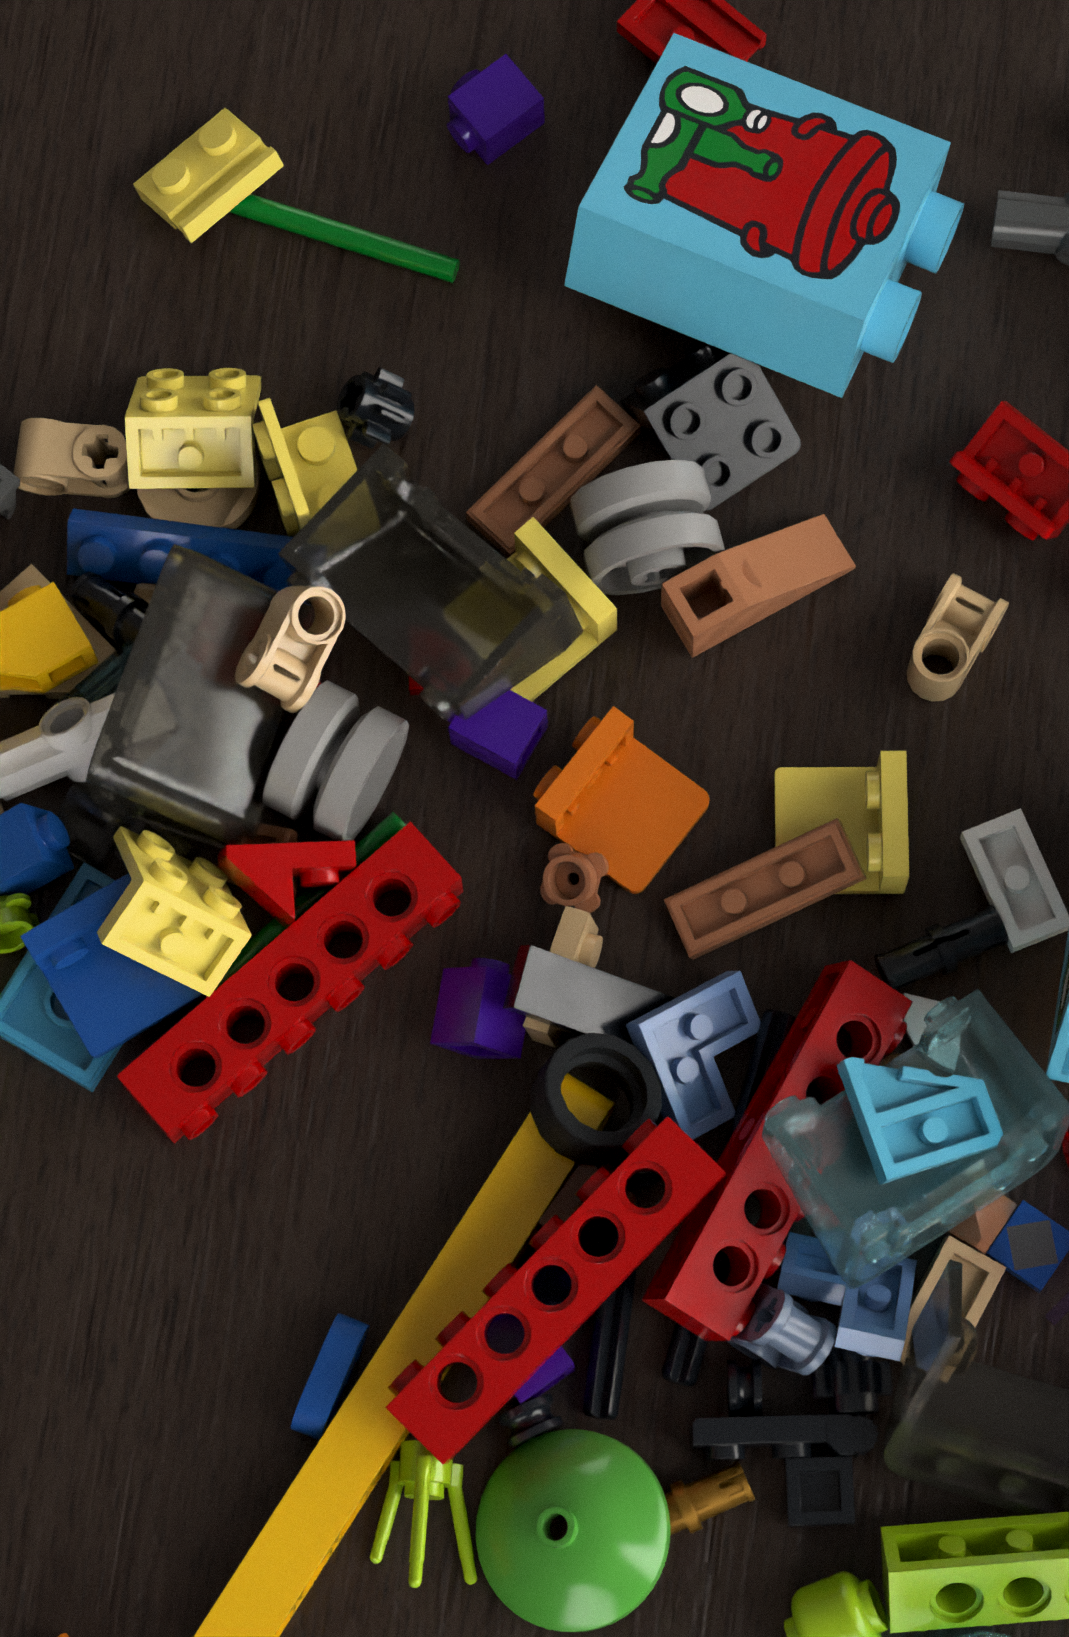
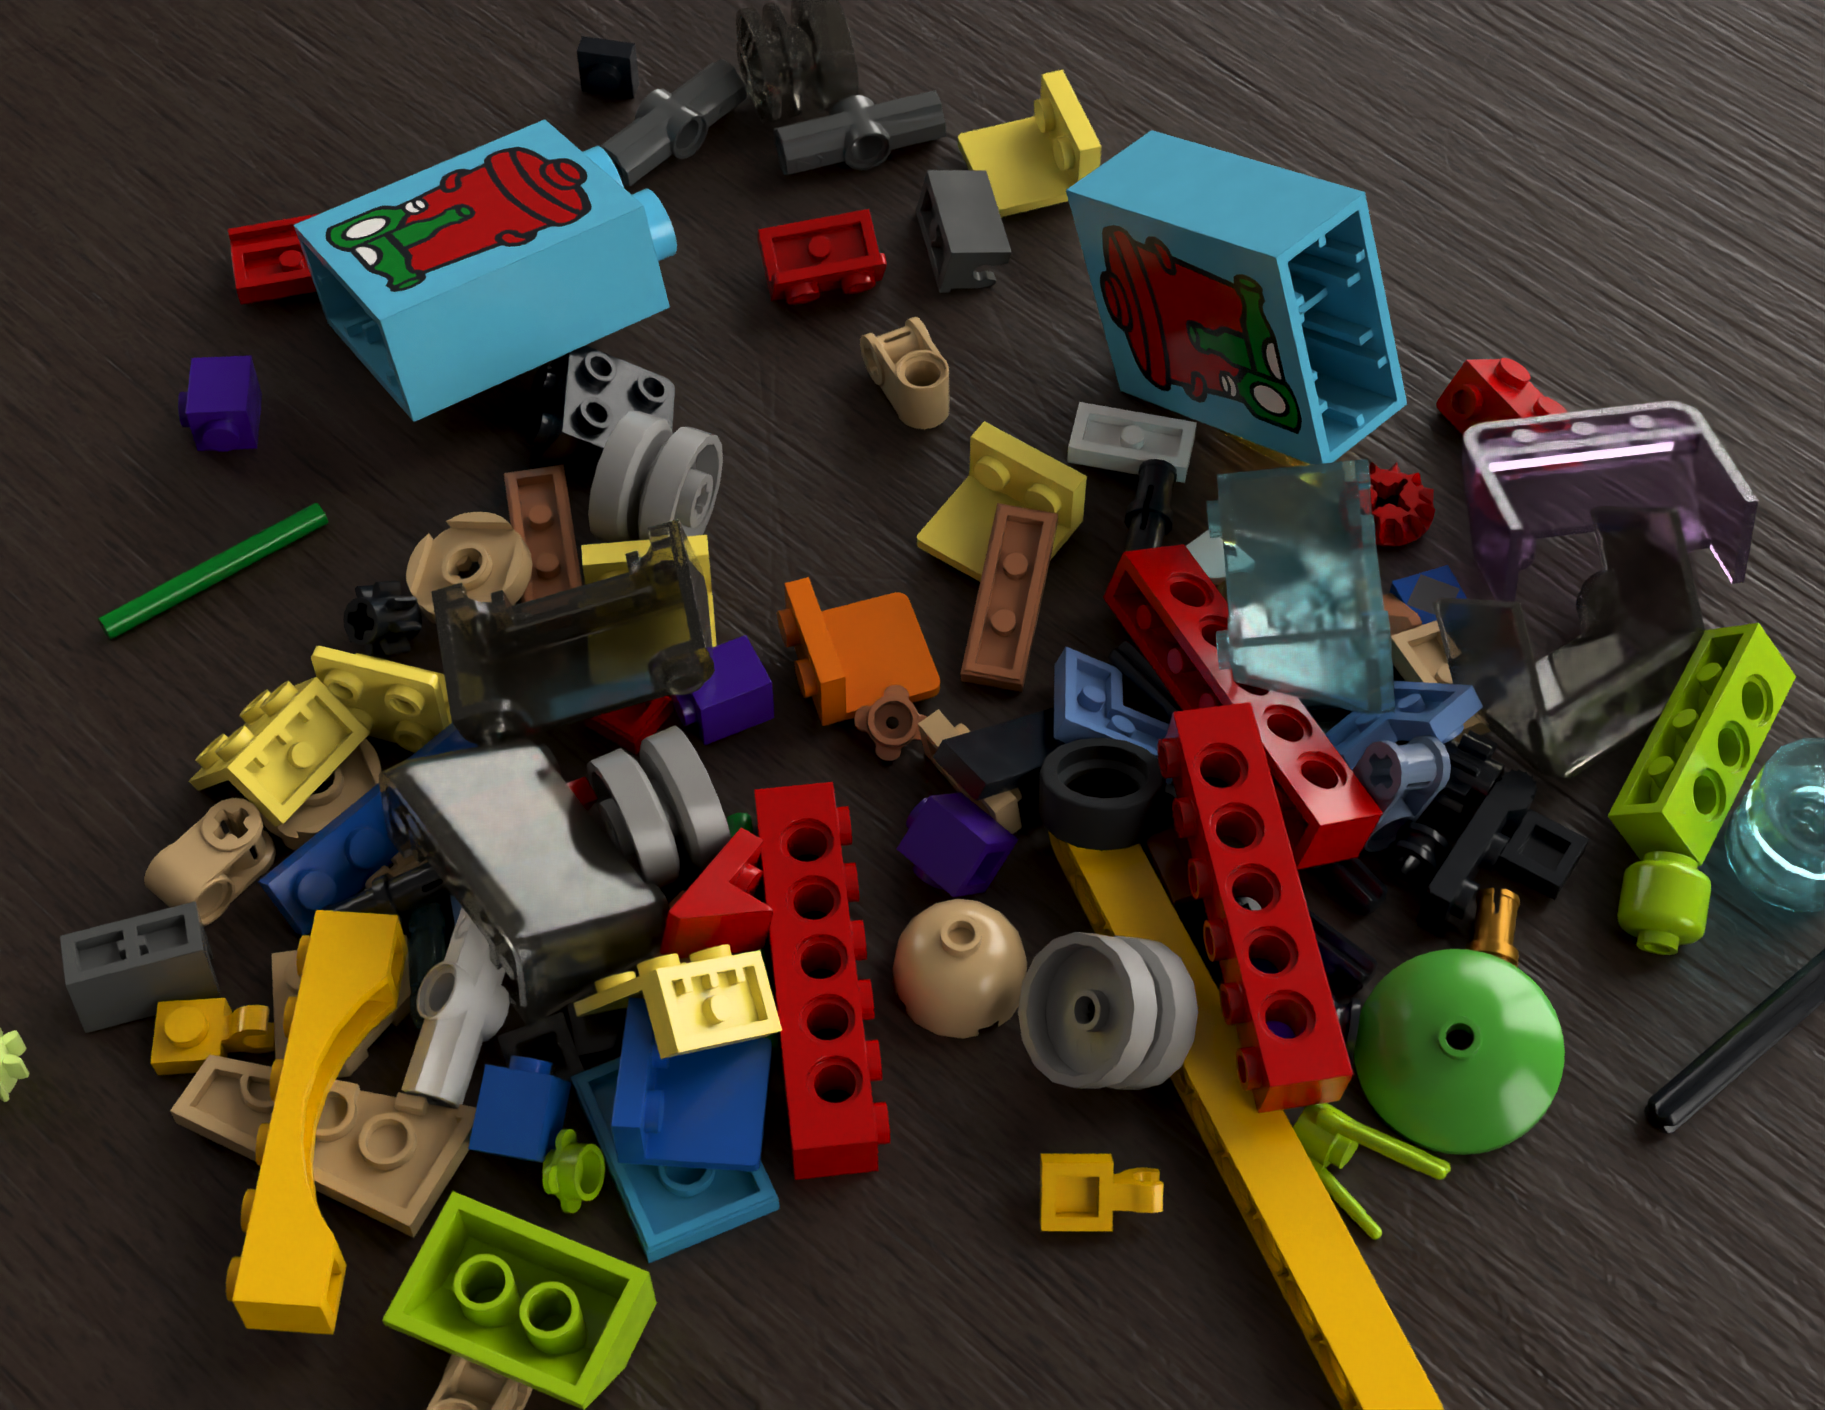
camera: 60 degrees left, 20 degrees down
light yellow plate [133,108,284,243] -> none
tan piece [235,586,346,713] -> none
blue beam [291,1313,370,1441] -> none
nougat slope [661,514,856,658] -> none
medium azure wing [836,1057,1006,1185] -> none
none -> tan plate [406,512,532,629]
none -> tan cylinder [893,899,1027,1039]
none -> light grey wheel [1018,932,1198,1090]
none -> yellow plate [1040,1154,1163,1231]

